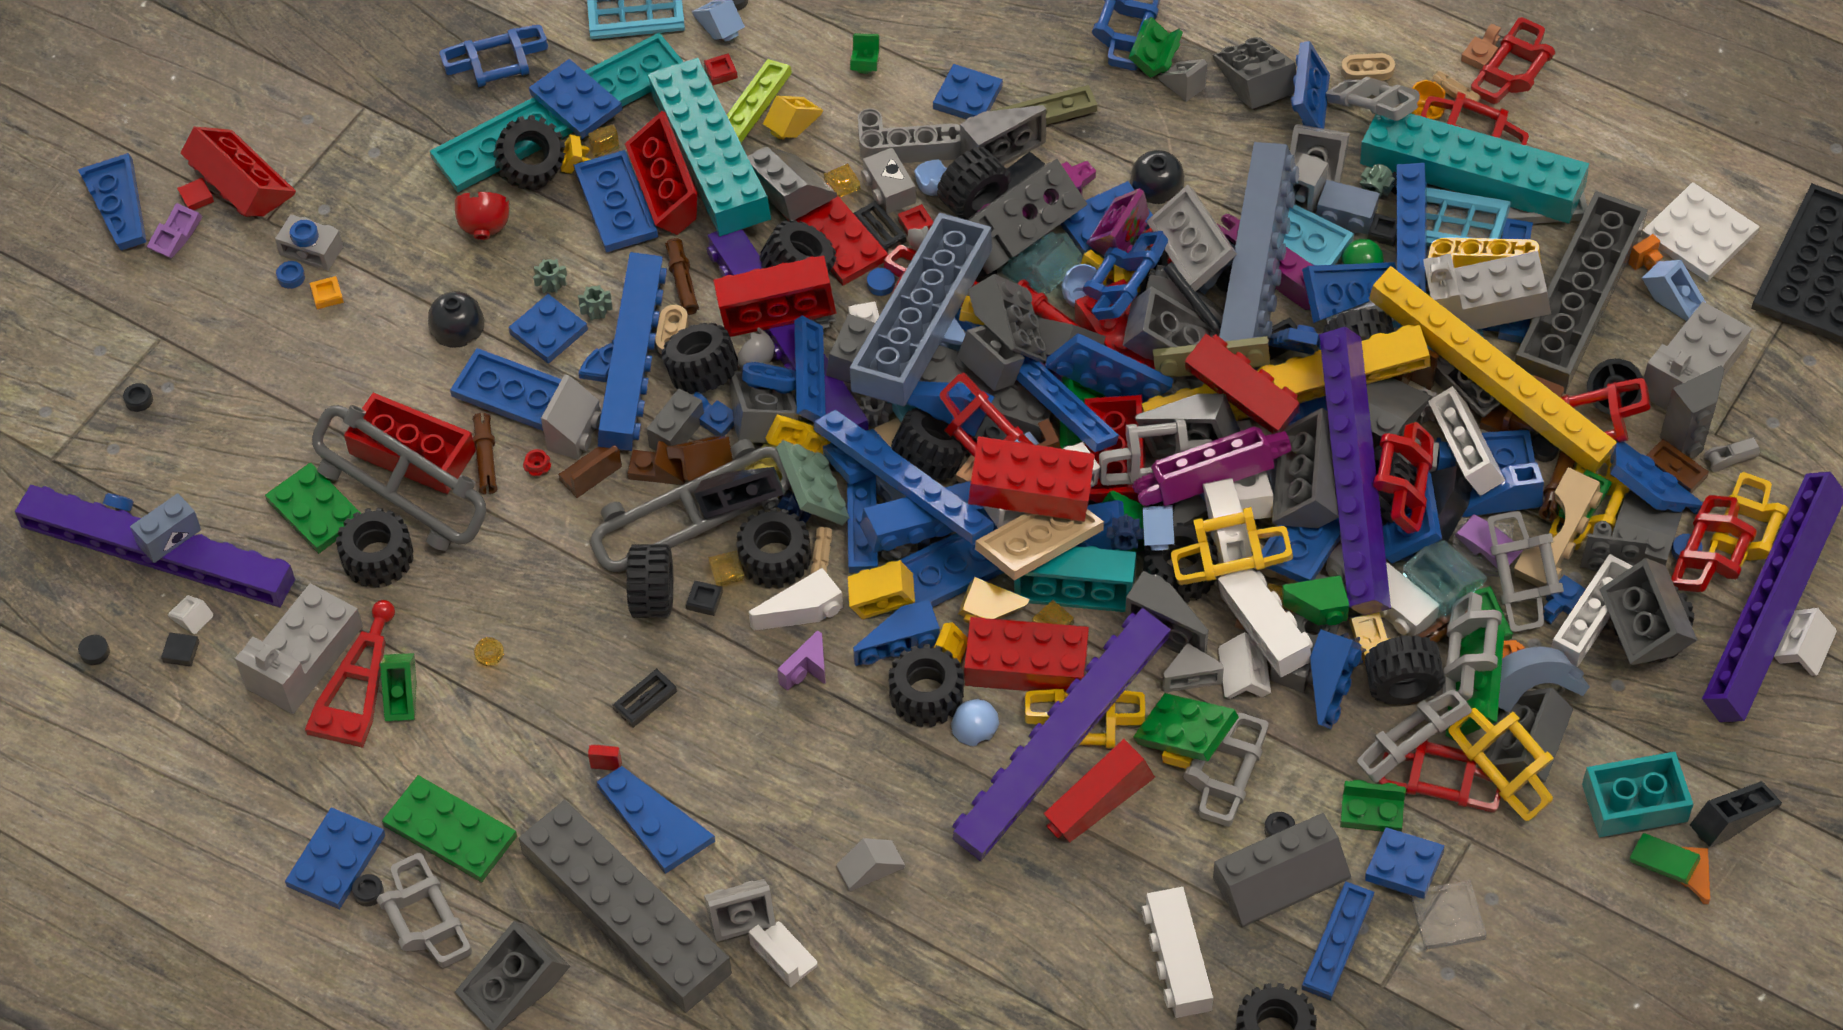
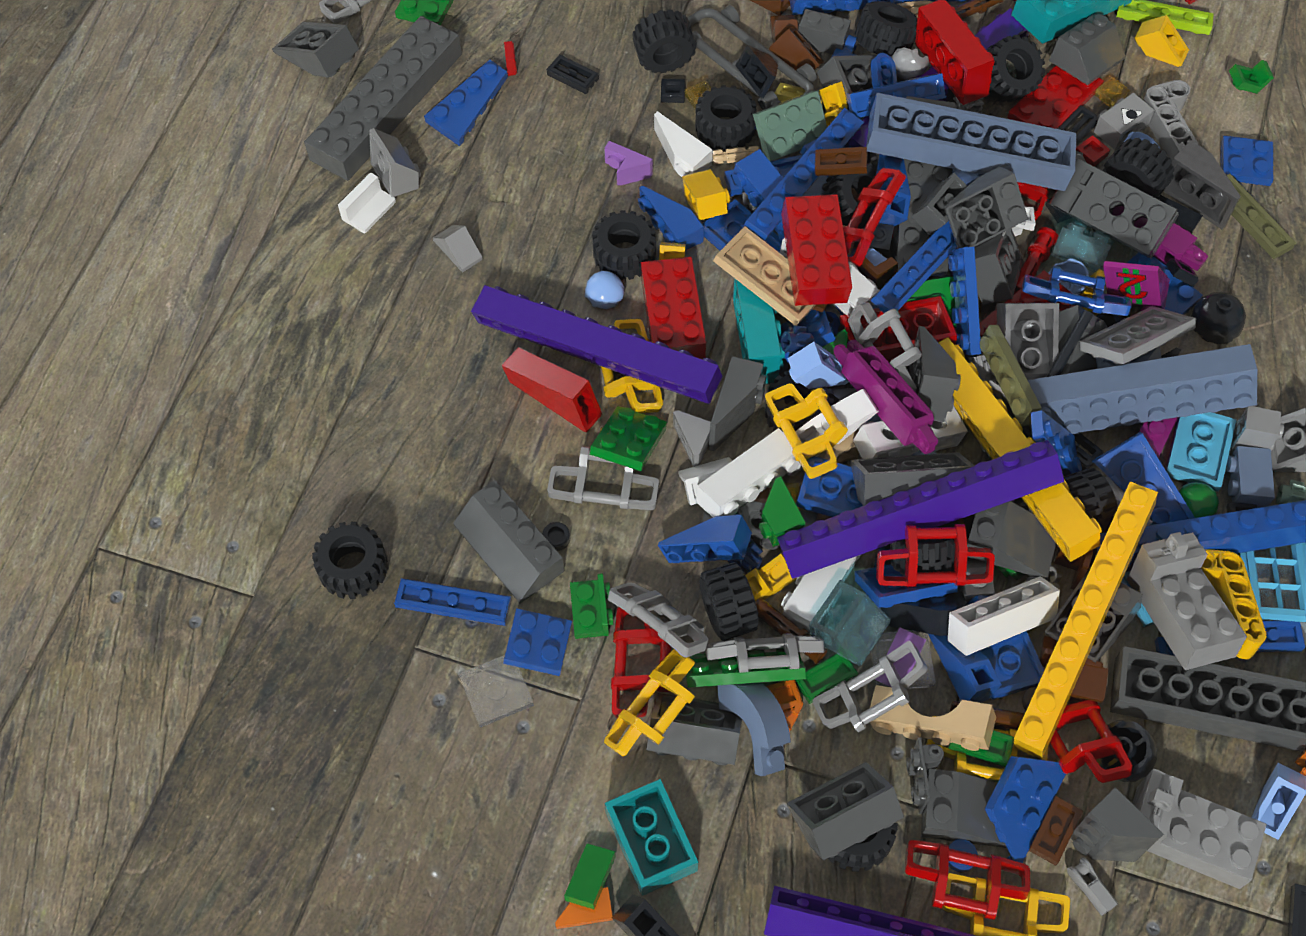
camera: 75 degrees right, 5 degrees up
yellow slope [958,577,1029,624] -> none
clear yellow plate [1032,600,1074,625] -> none
white brick [1142,887,1213,1018] -> none
red brick [1185,334,1300,434] -> none
blue plate [1543,575,1586,624] -> none
white brick [1551,554,1633,667] -> none
none -> reddish brown plate [815,147,867,176]
none -> black tile [1166,258,1199,287]

